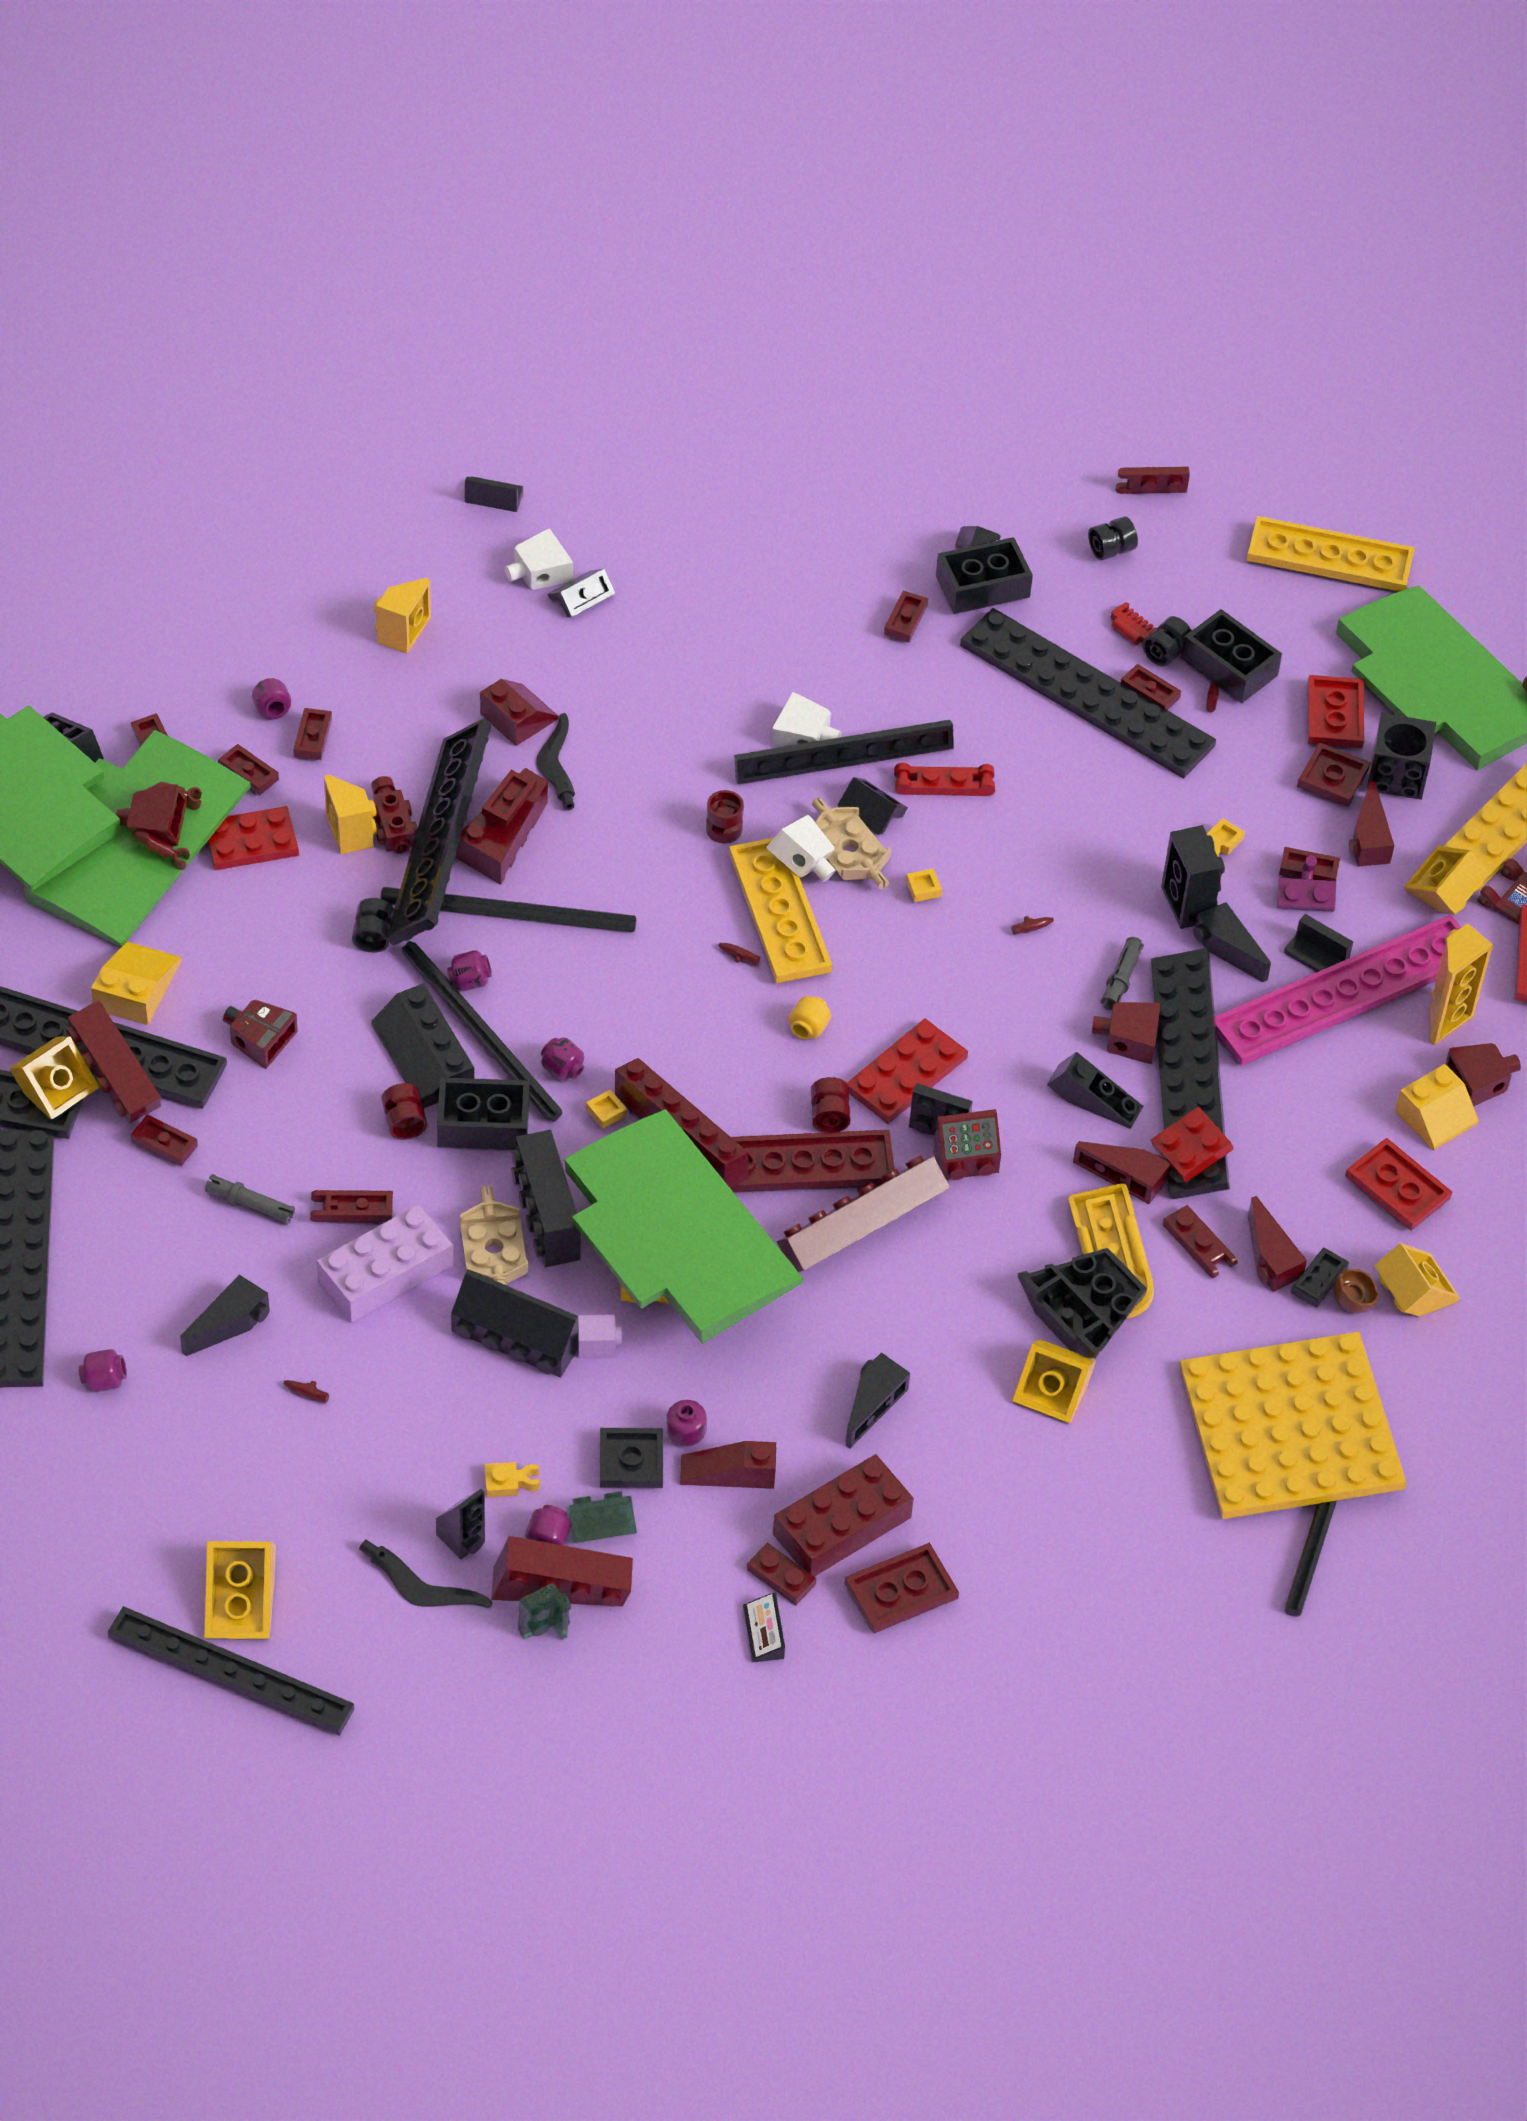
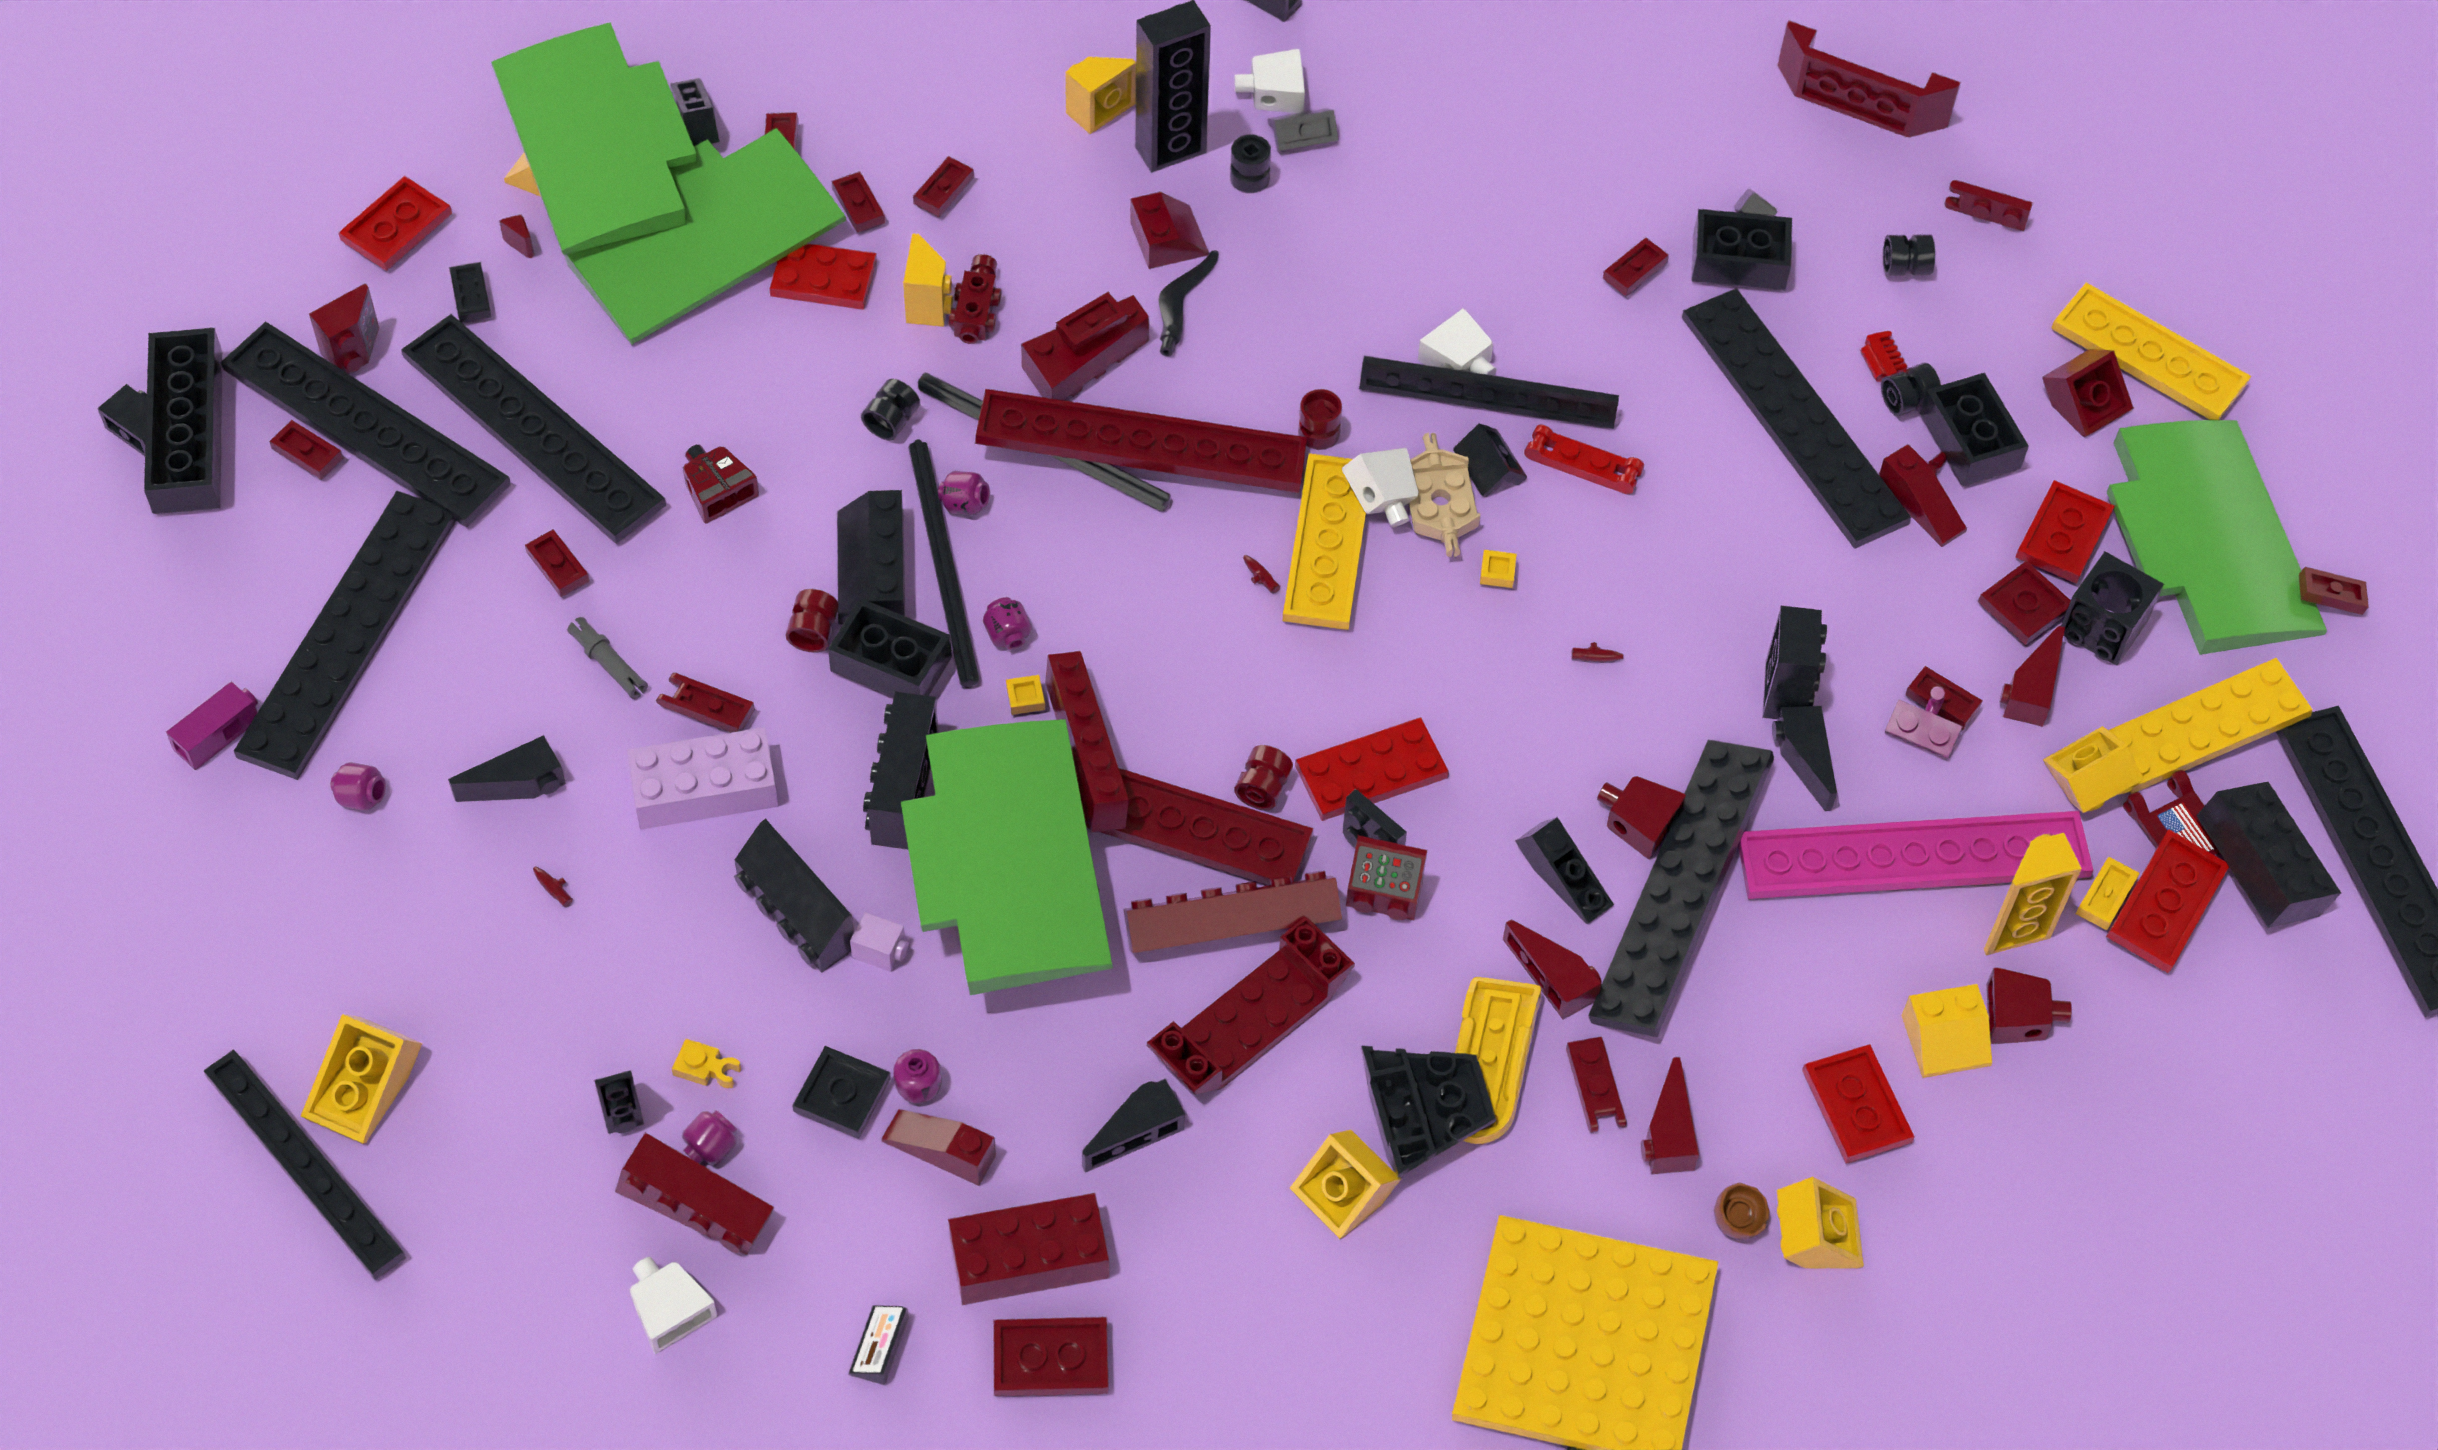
camera: 25 degrees right, 5 degrees up
yellow slope [9,1036,99,1119] -> none
dark red wedge [66,1000,161,1124] -> none
yellow slope [91,941,182,1025] -> none
dark red torso [116,782,202,870] -> none
magenta head [252,678,291,719] -> none
black piece [359,1539,492,1608] -> none
black plate [386,718,491,946] -> none
tan plate [460,1185,528,1285] -> none
bracket [518,1583,571,1640] -> none
clear green bracket [566,1491,637,1544] -> none
dark red plate [747,1542,817,1605] -> none
yellow head [788,996,831,1040] -> none
dark grey pin [1101,937,1144,1011] -> none
dark red plate [1120,664,1181,710] -> none
red plate [1150,1106,1234,1183] -> none
yellow plate [1207,818,1245,857] -> none
black panel [1284,914,1354,972] -> none
black plate [1291,1247,1349,1308] -> none
none -> white torso [629,1257,717,1354]
none -> dark red plate [975,389,1307,493]
none -> black brick [1135,0,1211,173]
none -> dark red slope [1147,916,1355,1094]
none -> black wheel [1230,134,1271,193]
none -> dark red slope [1777,20,1961,138]
none -> dark red slope [1879,444,1967,547]
none -> dark red slope [2042,349,2134,437]
none -> yellow plate [2076,856,2140,930]

